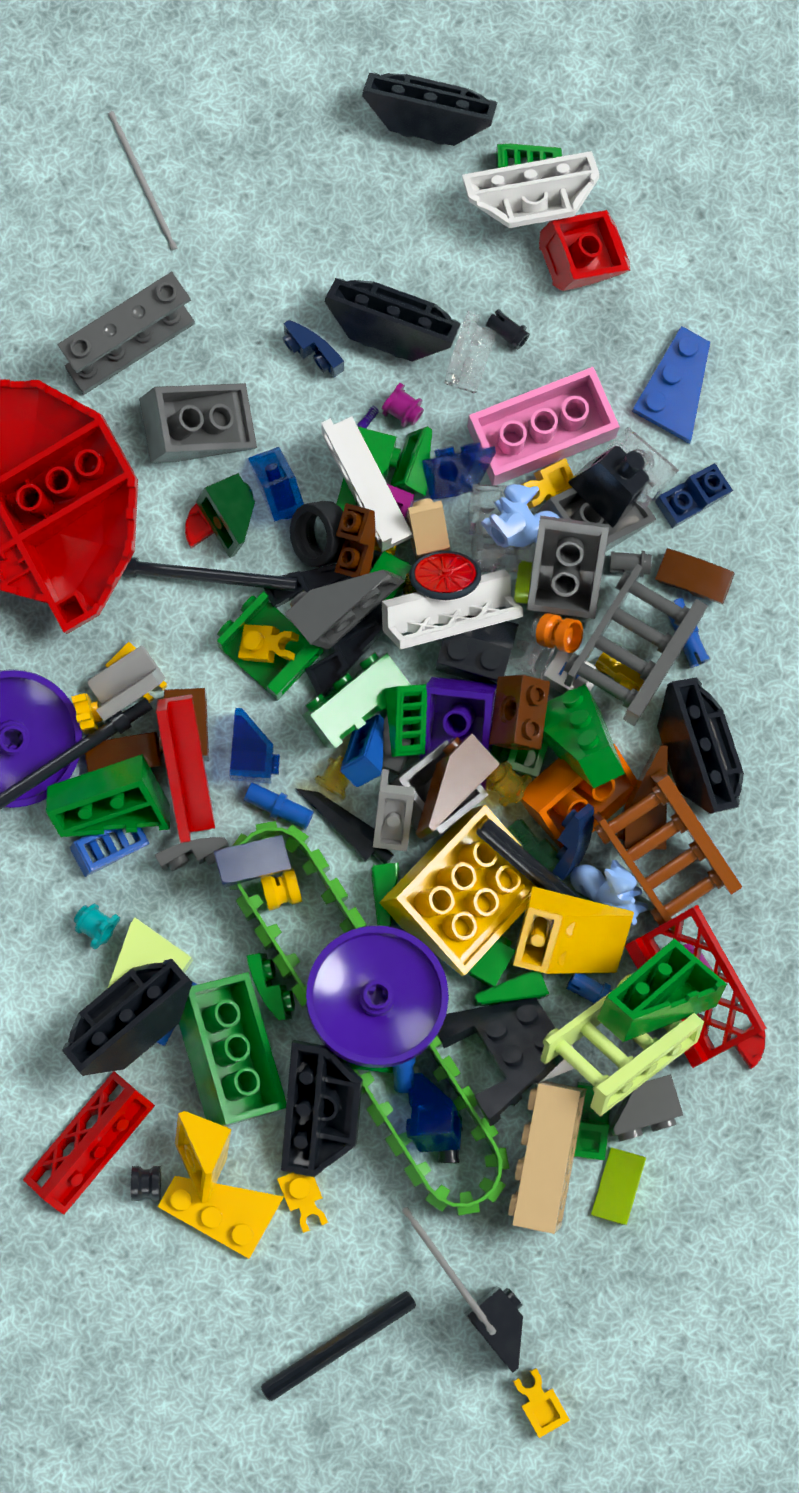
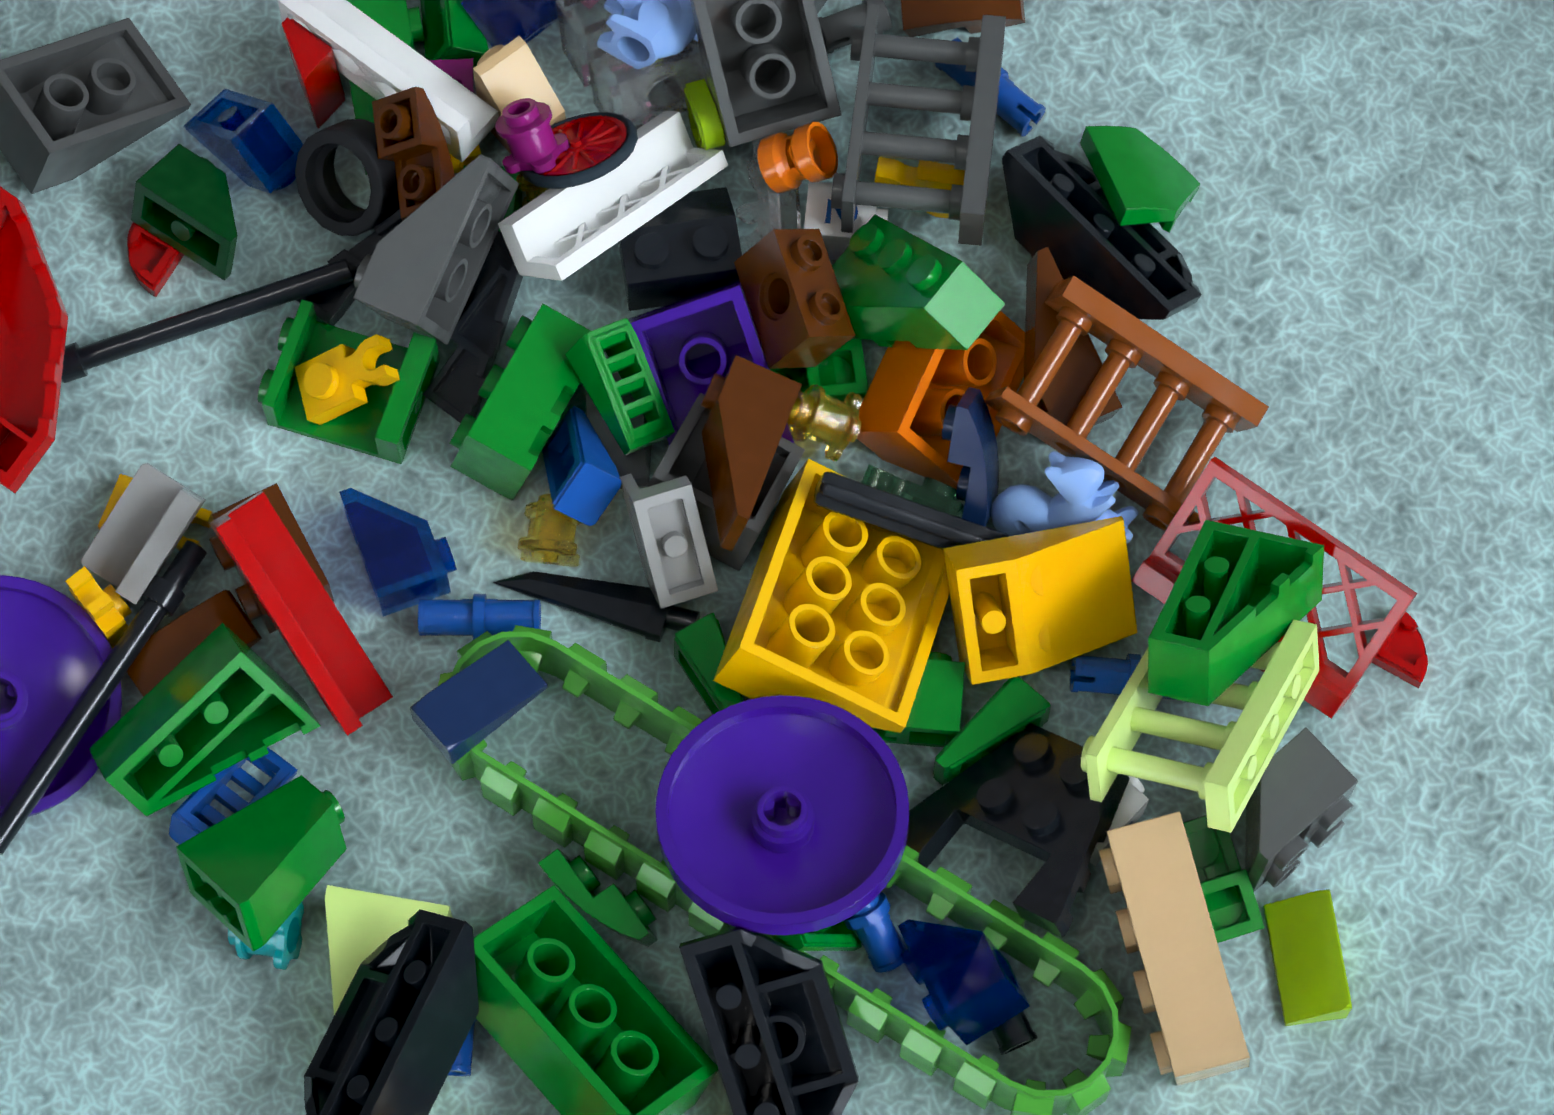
camera: 20 degrees left, 10 degrees down
dark grey slope [155,837,229,871] -> none
yellow wheel [260,869,302,911] -> none
none -> green slope [176,775,347,952]
none -> red slope [281,17,346,129]
none -> magenta brick [495,98,570,174]
none -> green slope [1080,126,1200,233]

